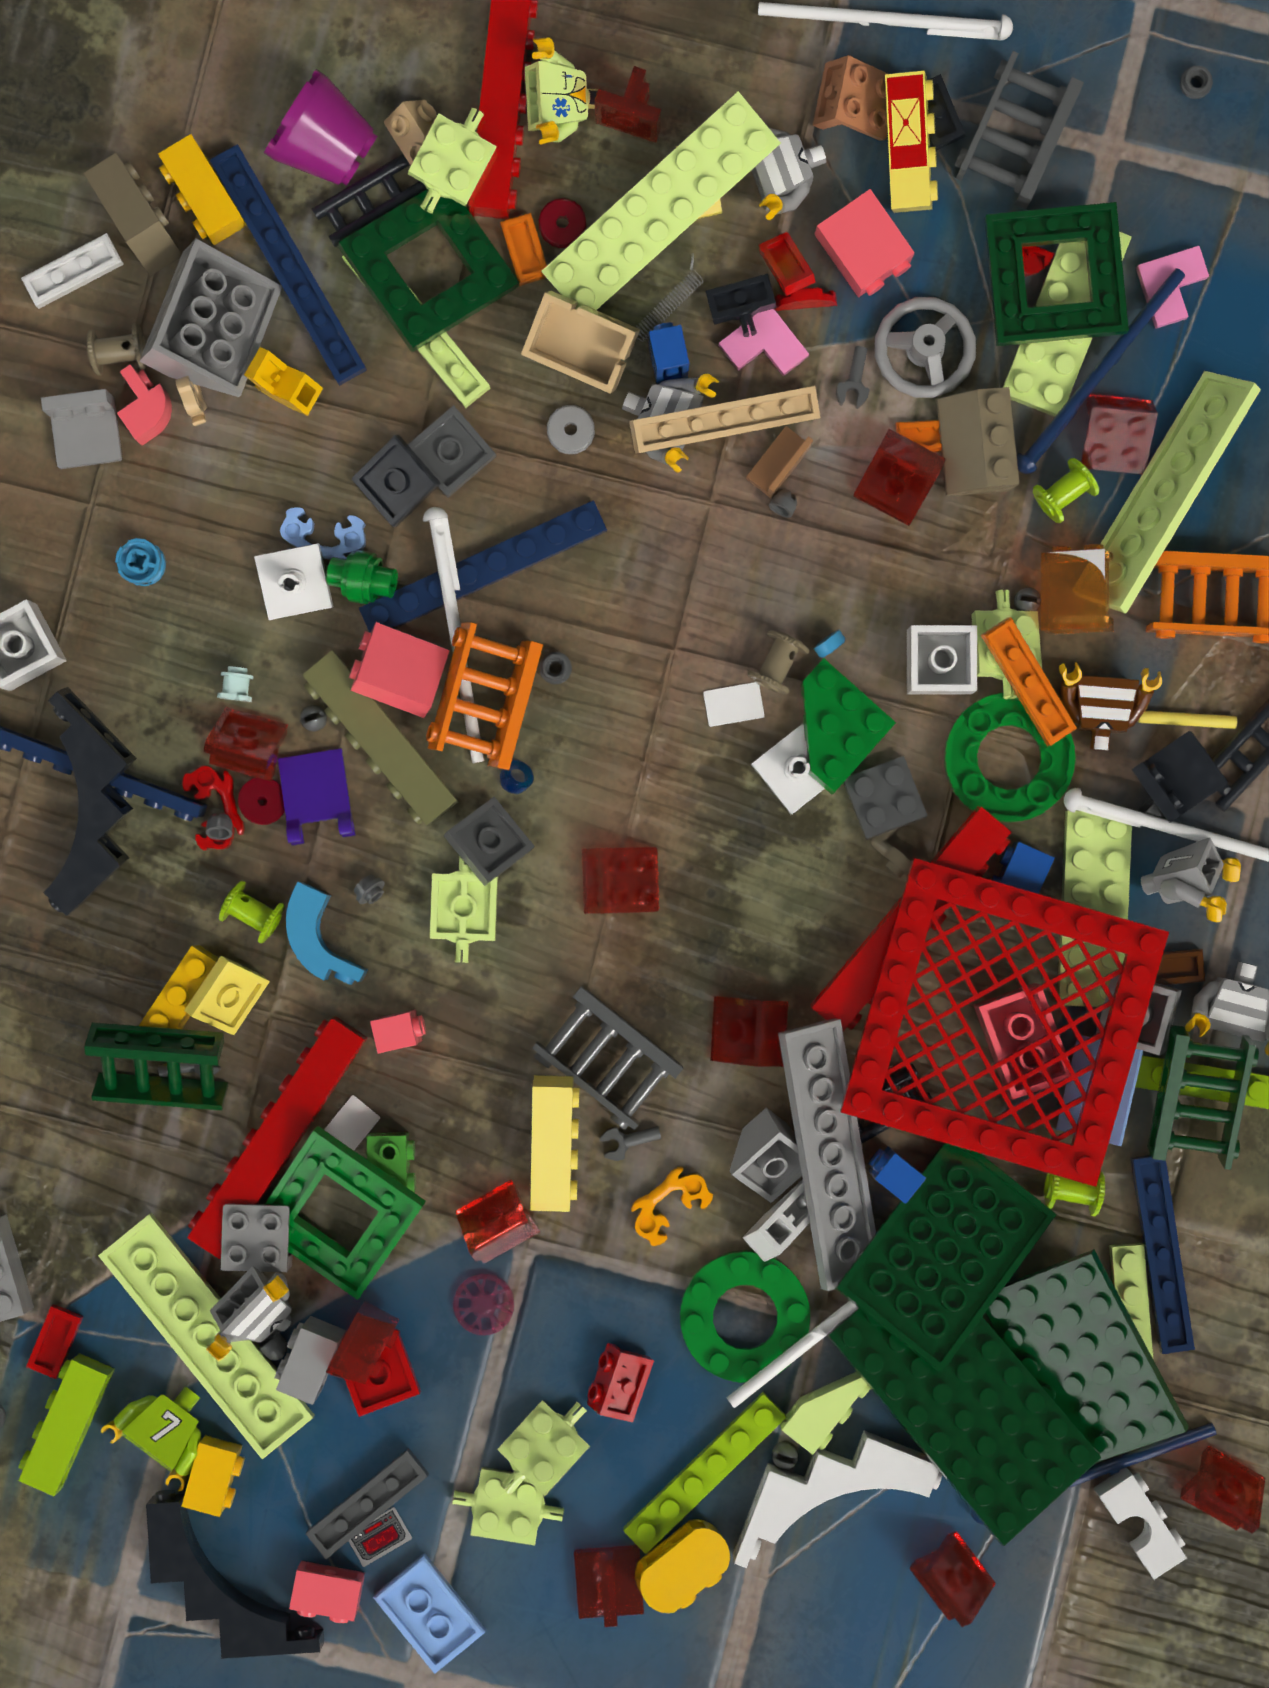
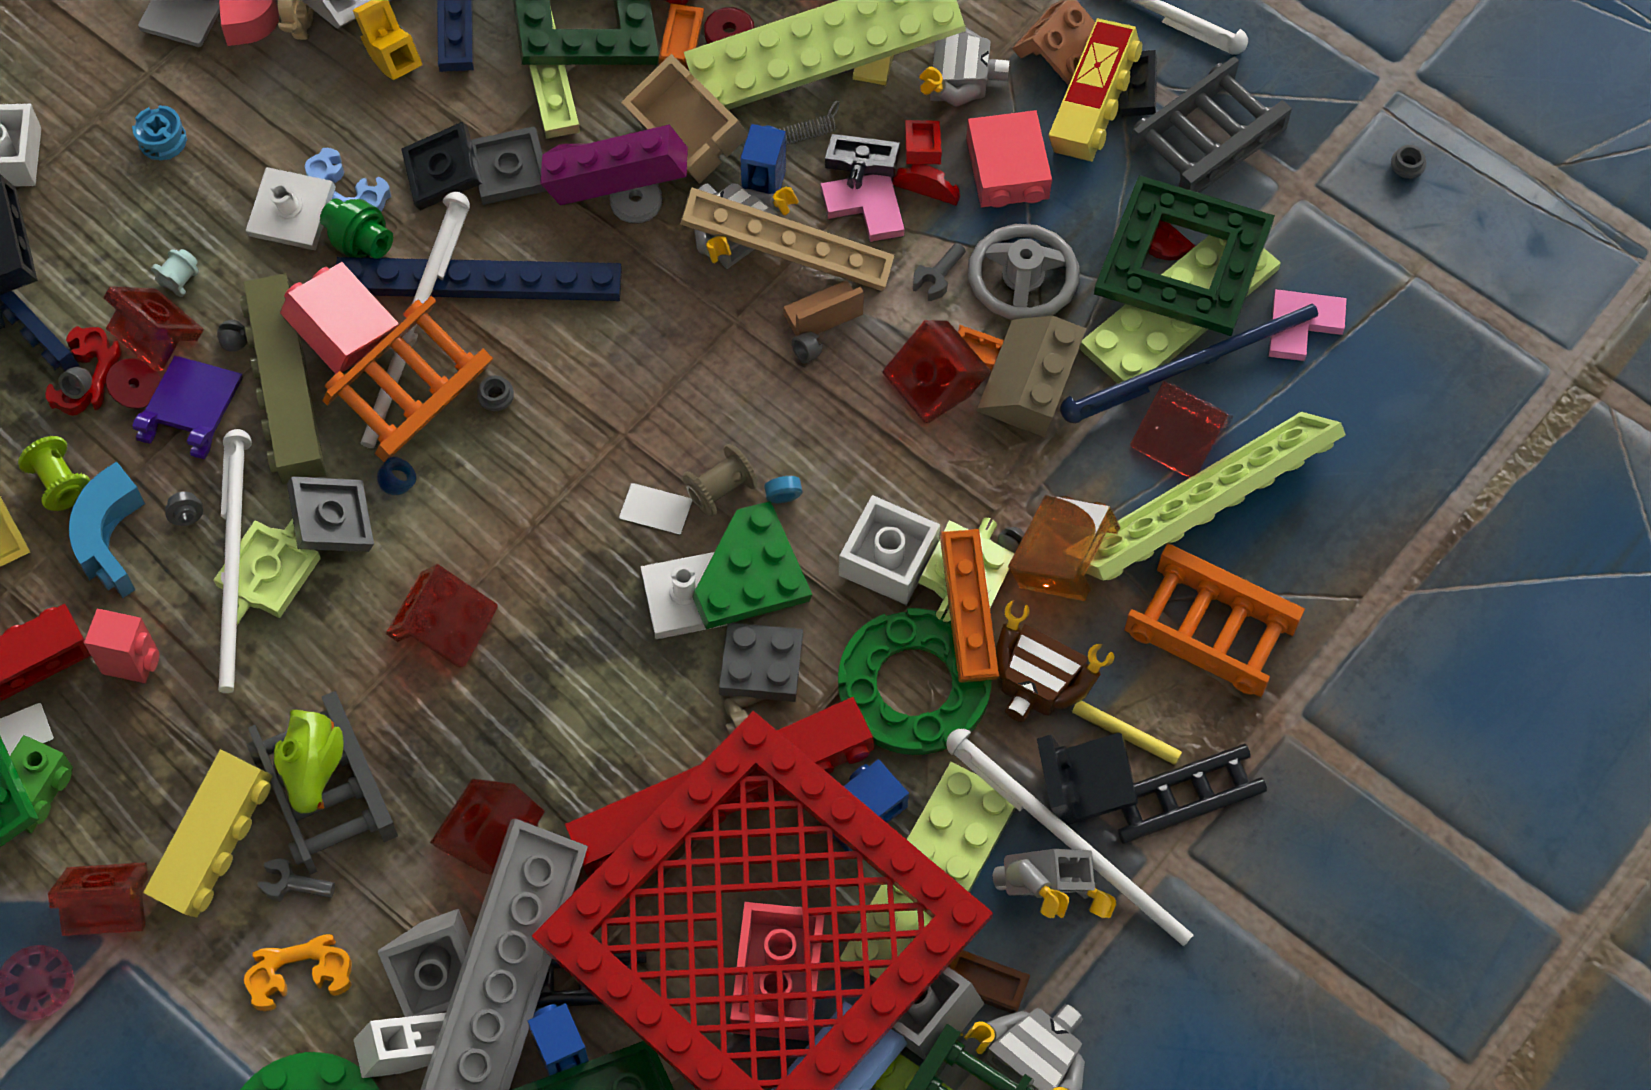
camera: 25 degrees right, 25 degrees down
lime hose [1033,458,1099,523] -> none
none -> white bar [218,429,252,693]
none -> lime animal [274,709,344,813]
none -> magenta wedge [540,124,688,205]

